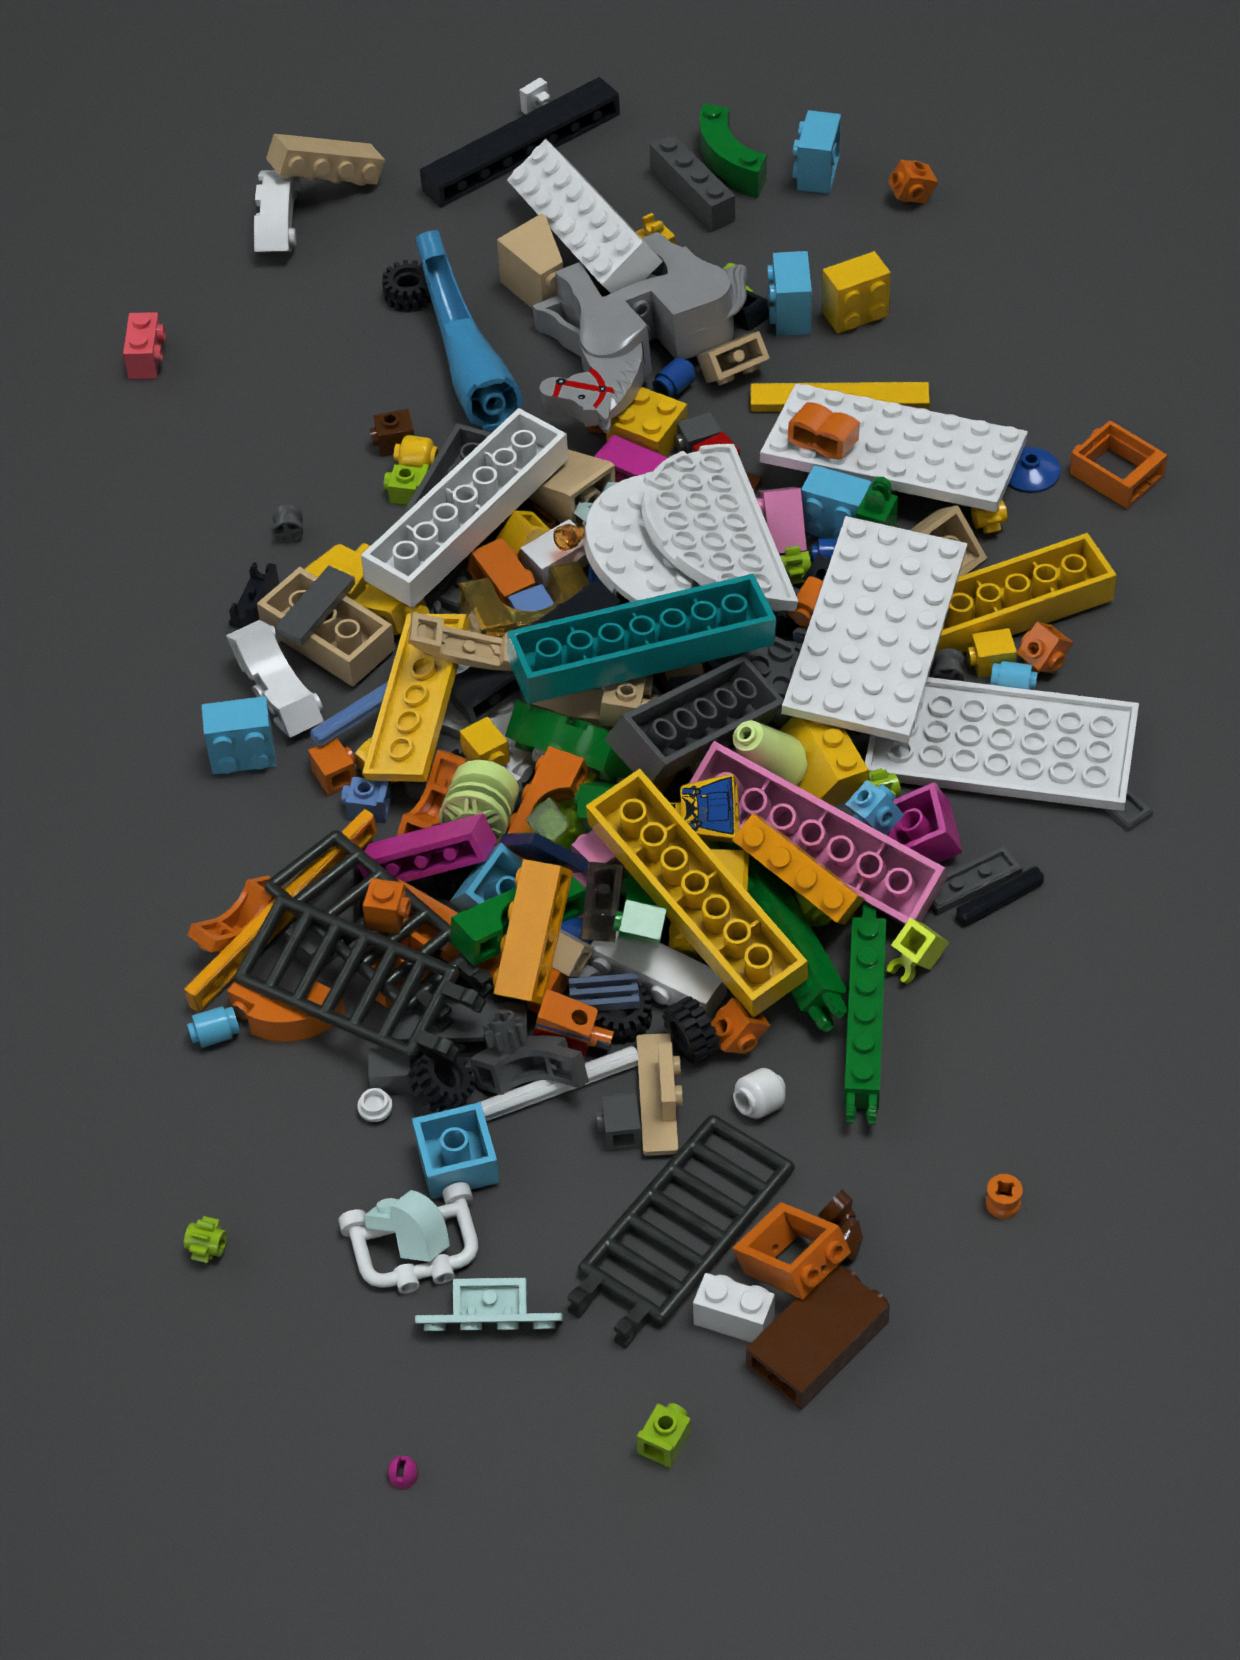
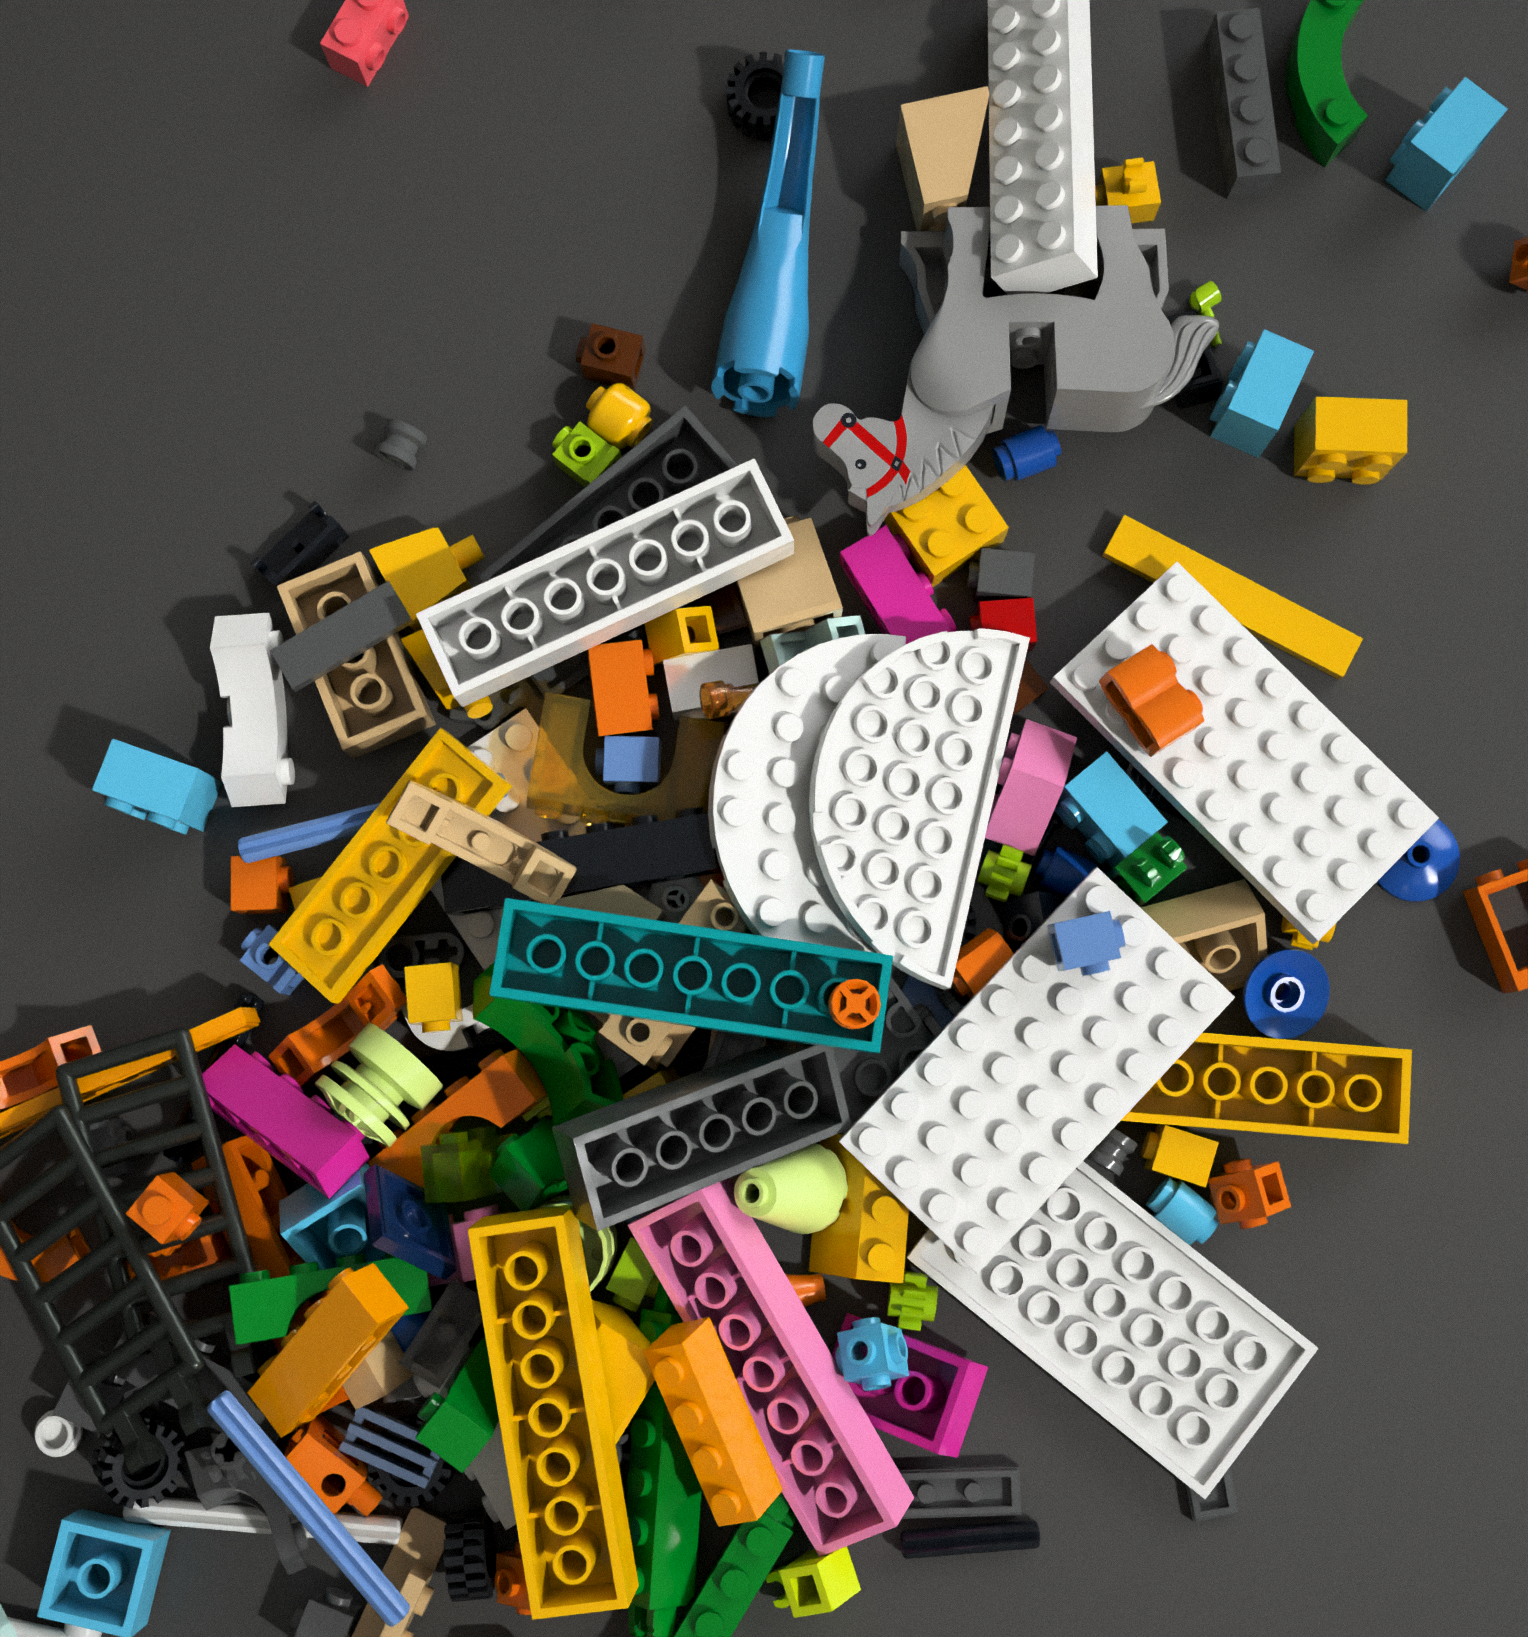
camera: 30 degrees right, 30 degrees up
torso [670,774,740,843] -> none
tan brick [696,331,770,385] -> none
none -> medium blue axle [207,1390,410,1627]
none -> orange wheel [828,979,881,1030]
none -> medium blue brick [1047,911,1125,976]
none -> blue dish [1243,949,1330,1039]

